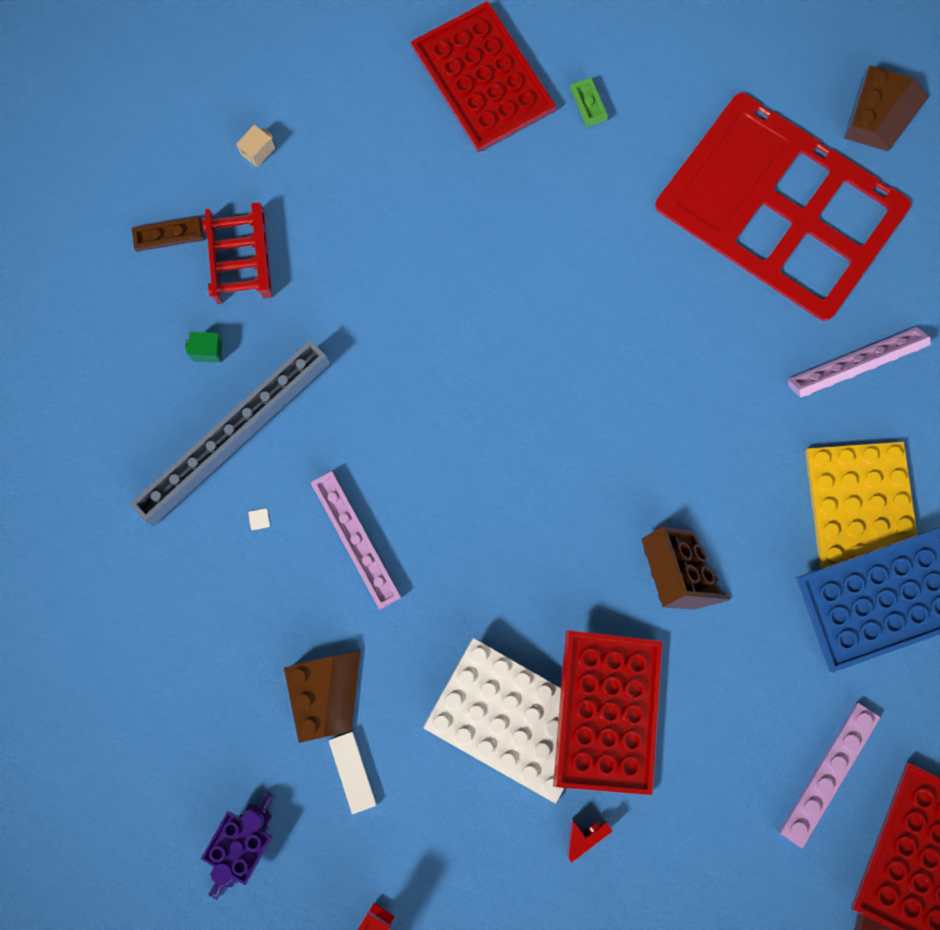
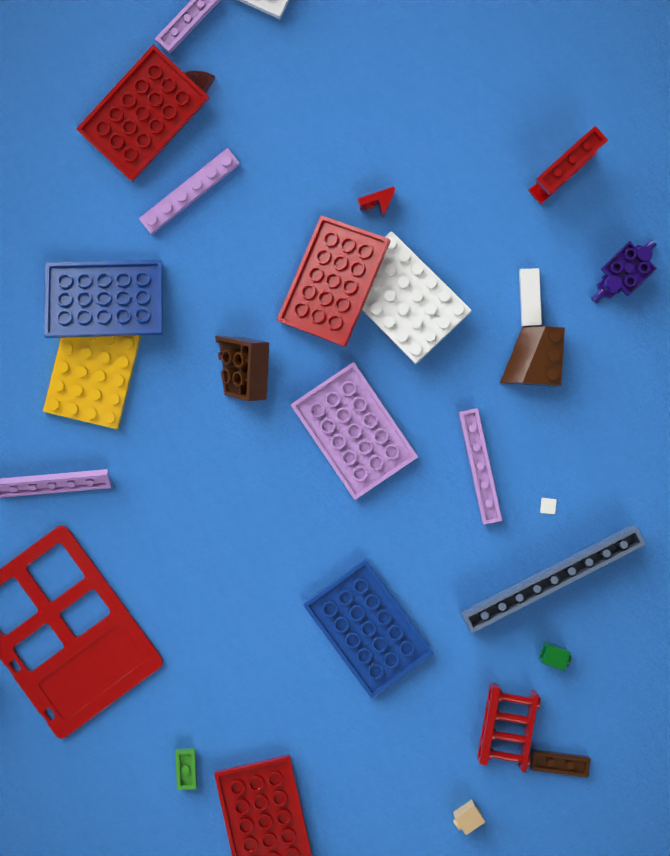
camera: 165 degrees left, 10 degrees up
none -> lavender plate [290,362,418,500]
none -> blue plate [303,559,434,699]

